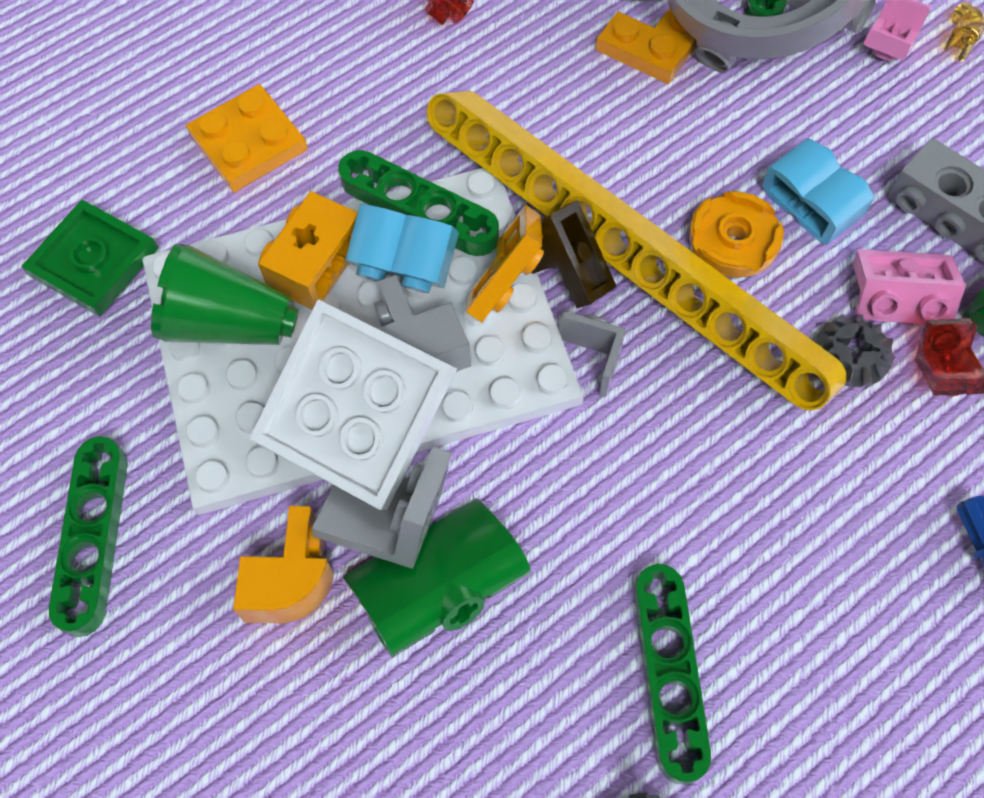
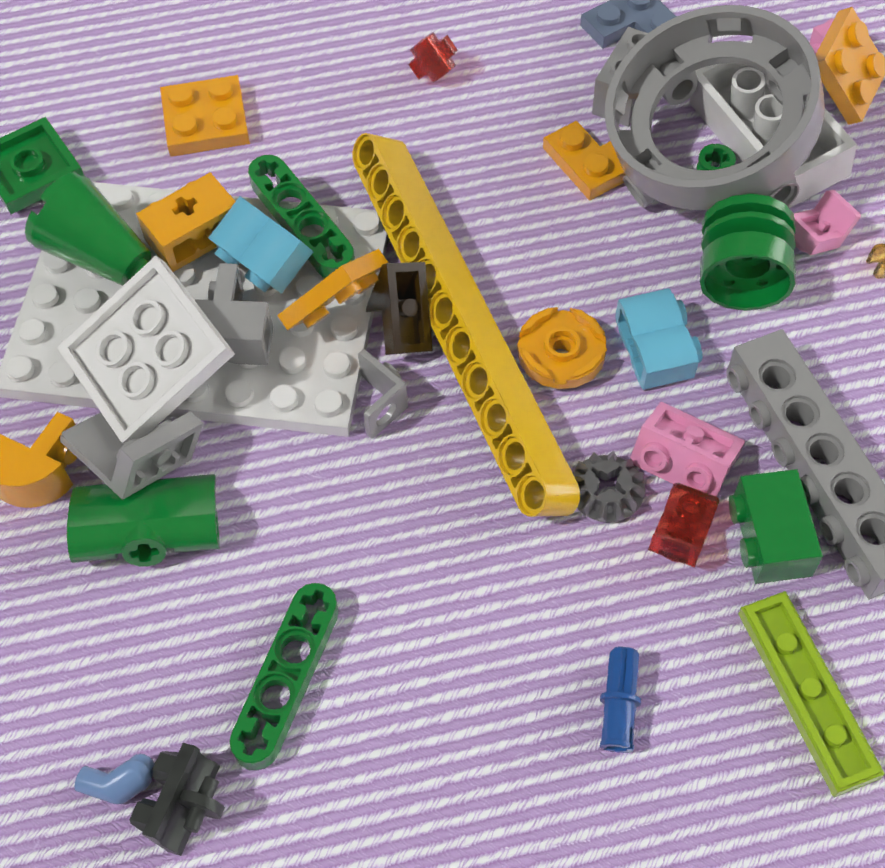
camera: 25 degrees right, 5 degrees down
none -> green wheel [700,194,796,311]

